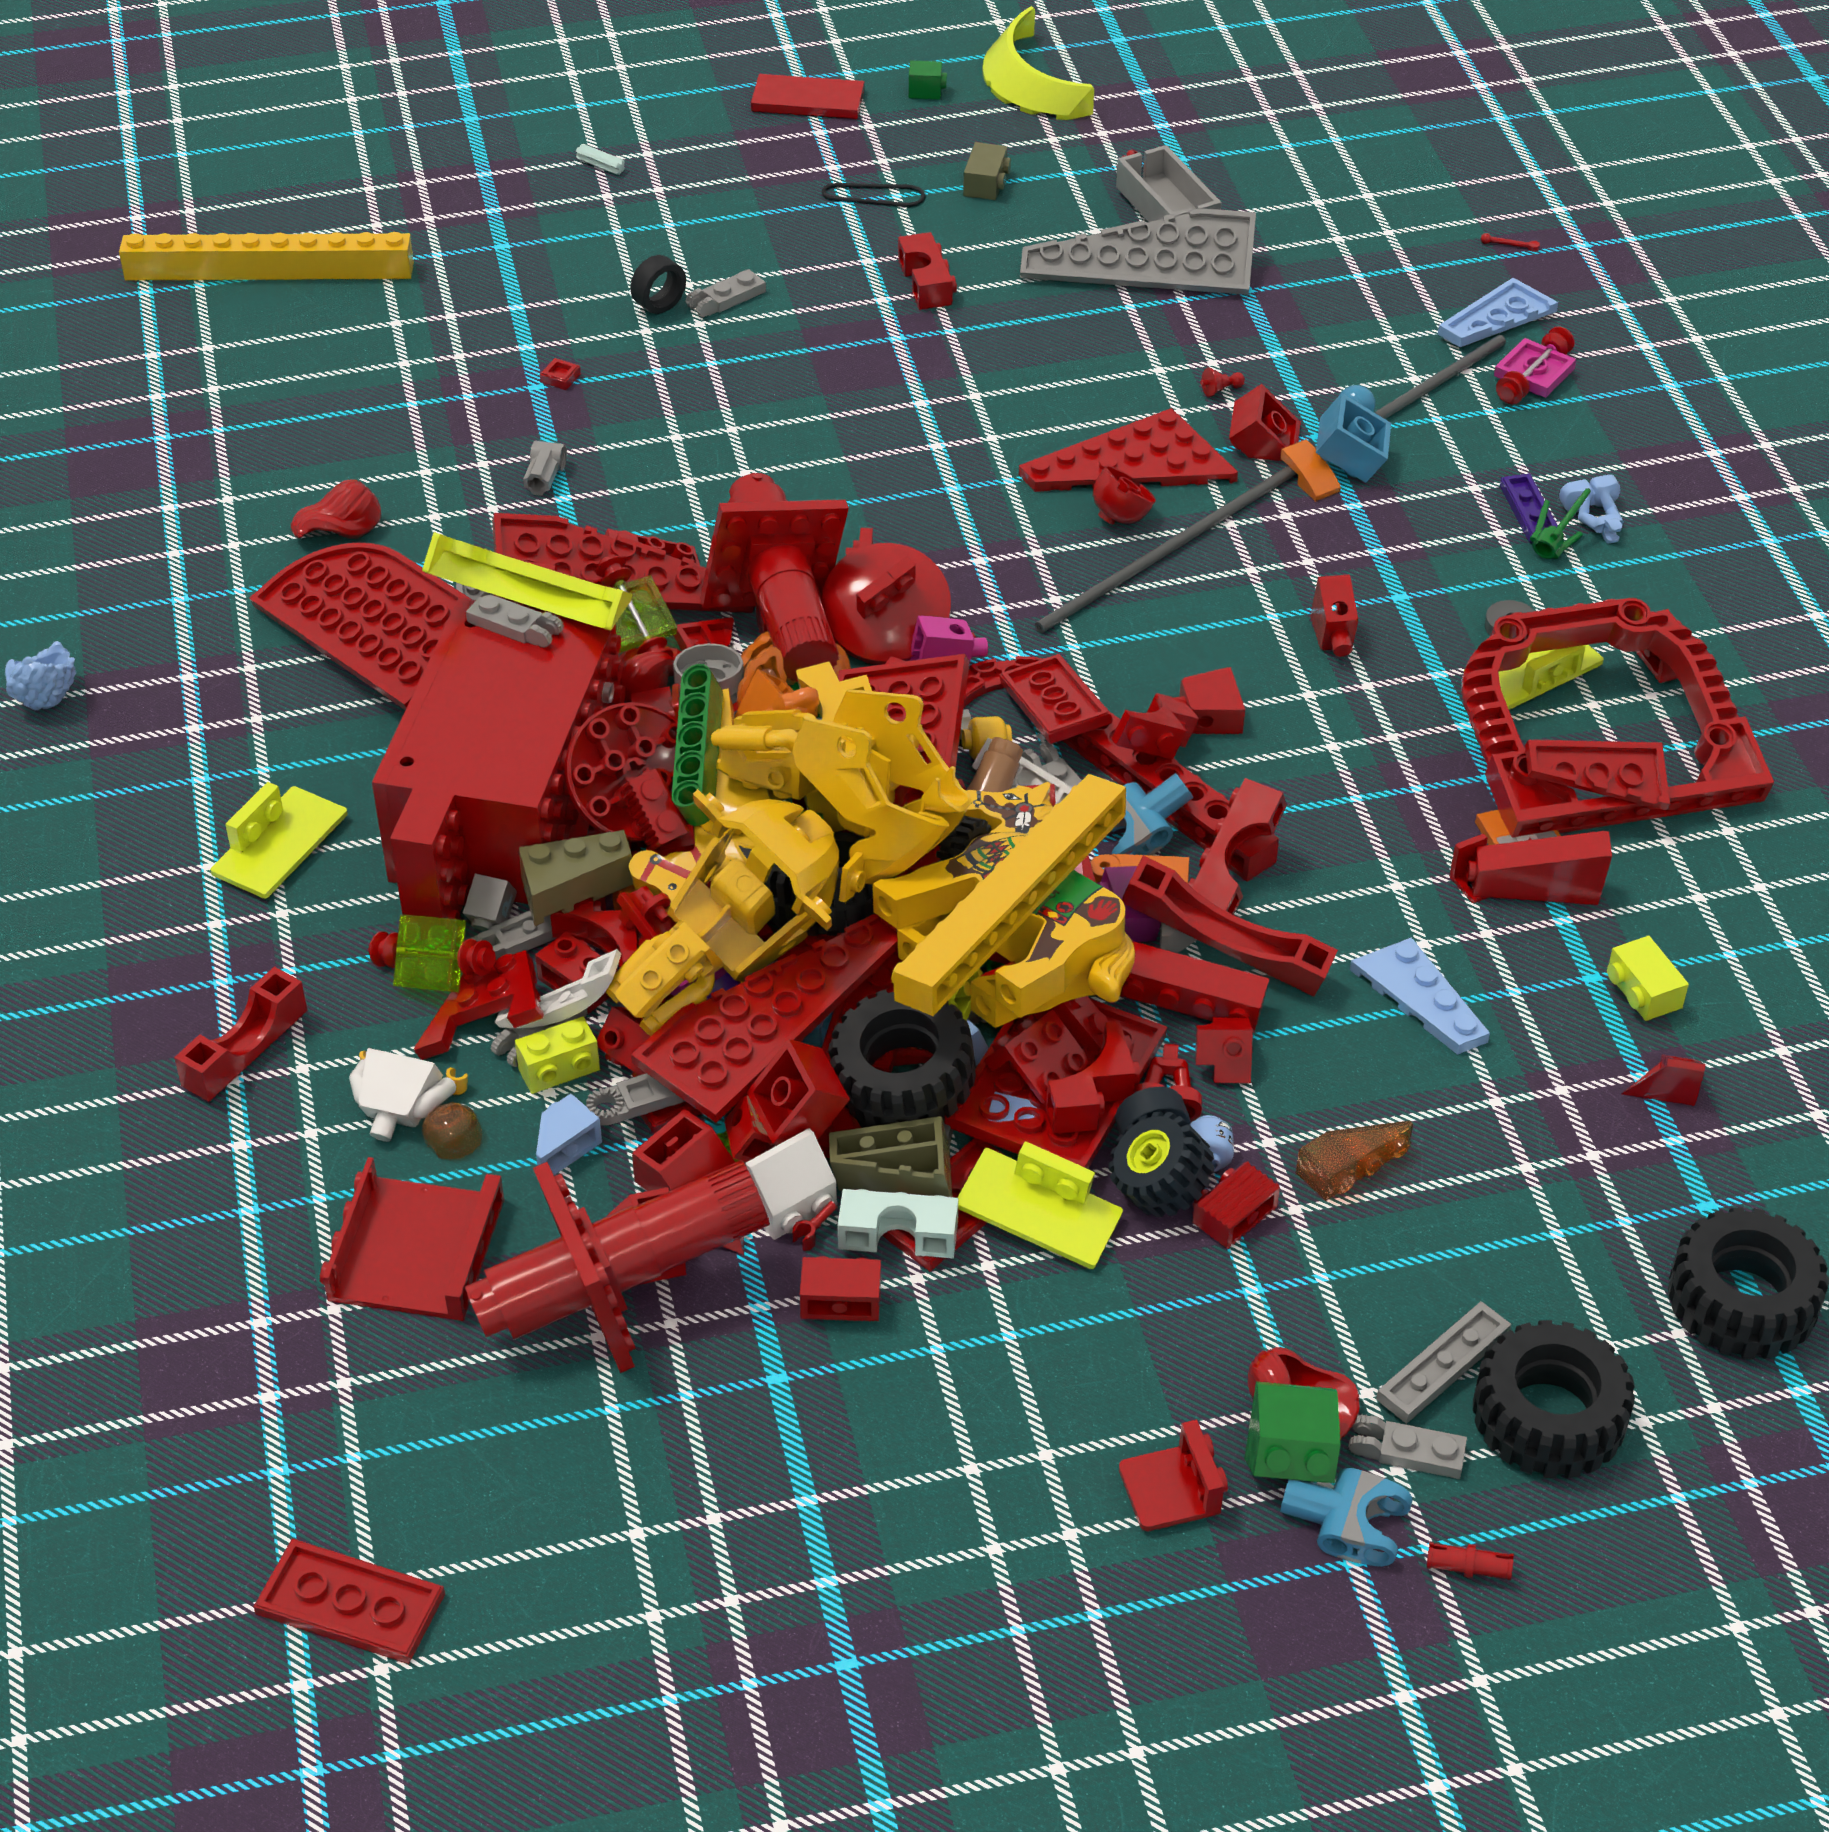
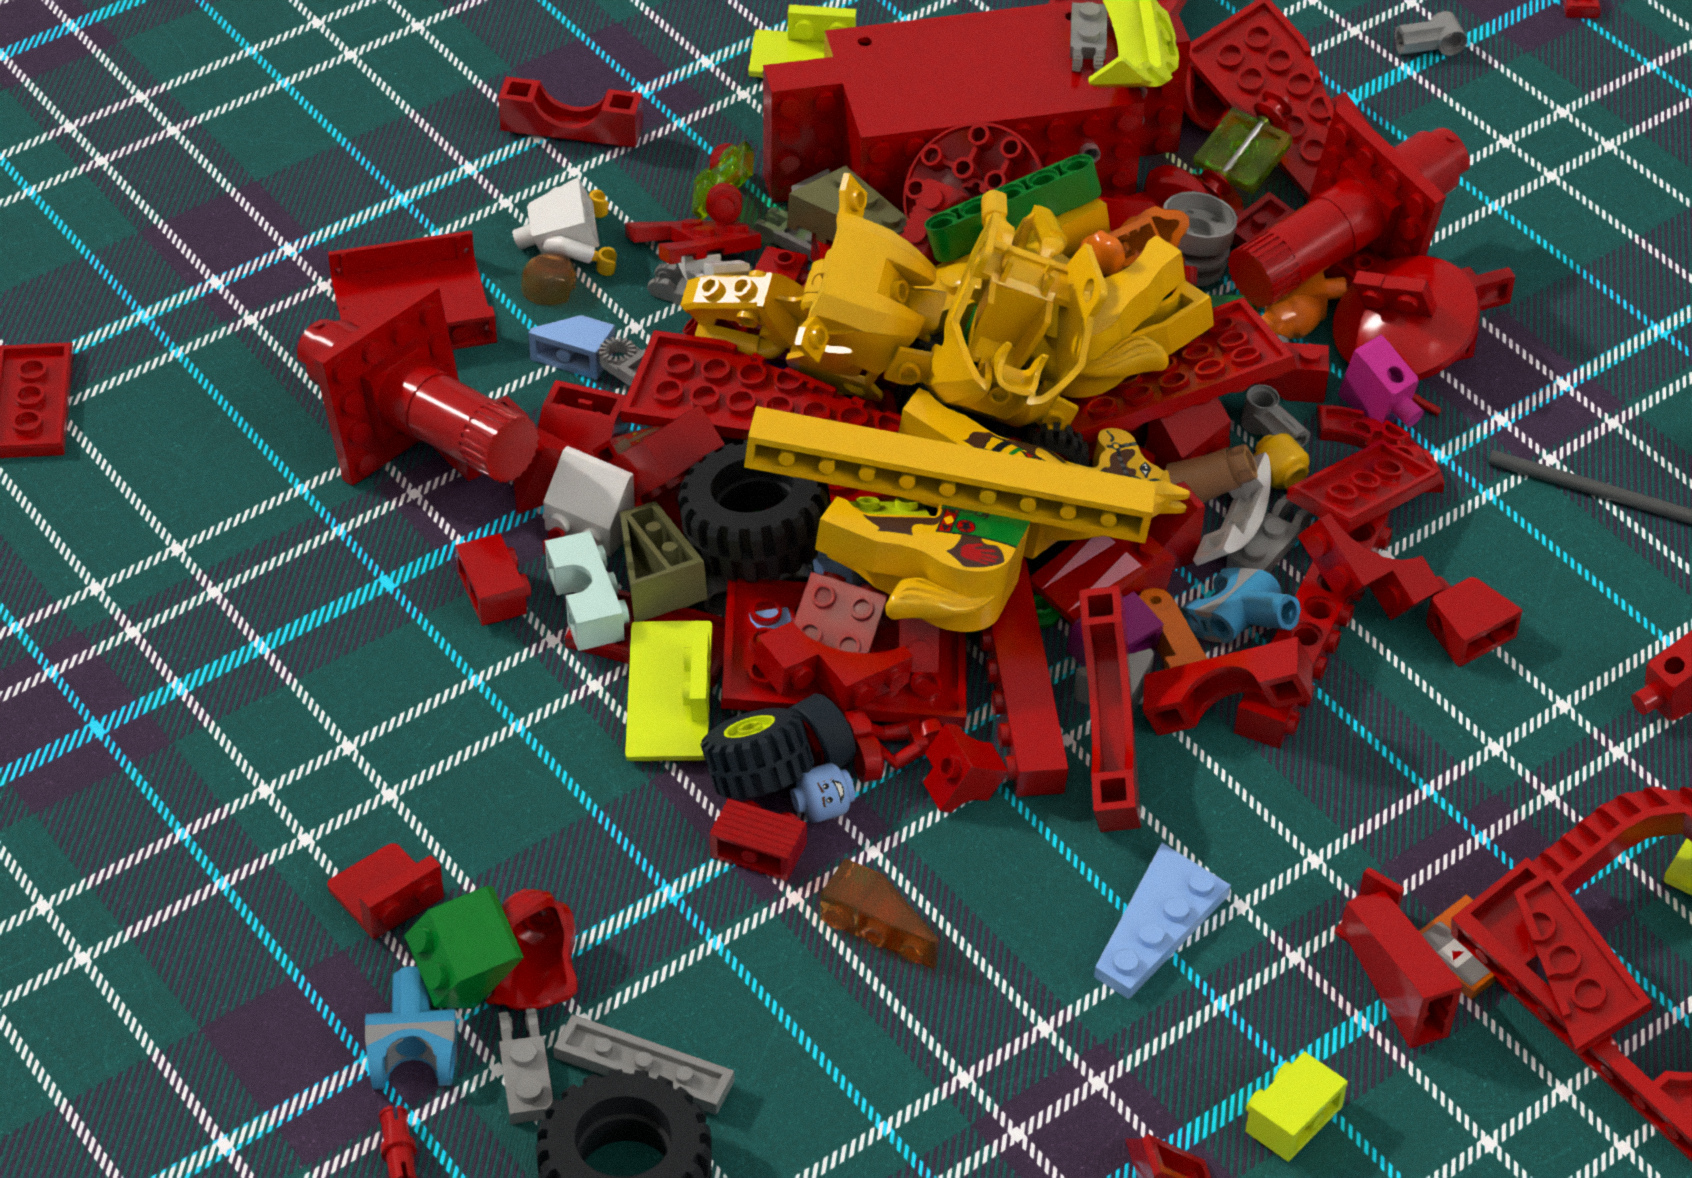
camera: 65 degrees right, 0 degrees up
neon yellow brick [515,1016,600,1094] -> none

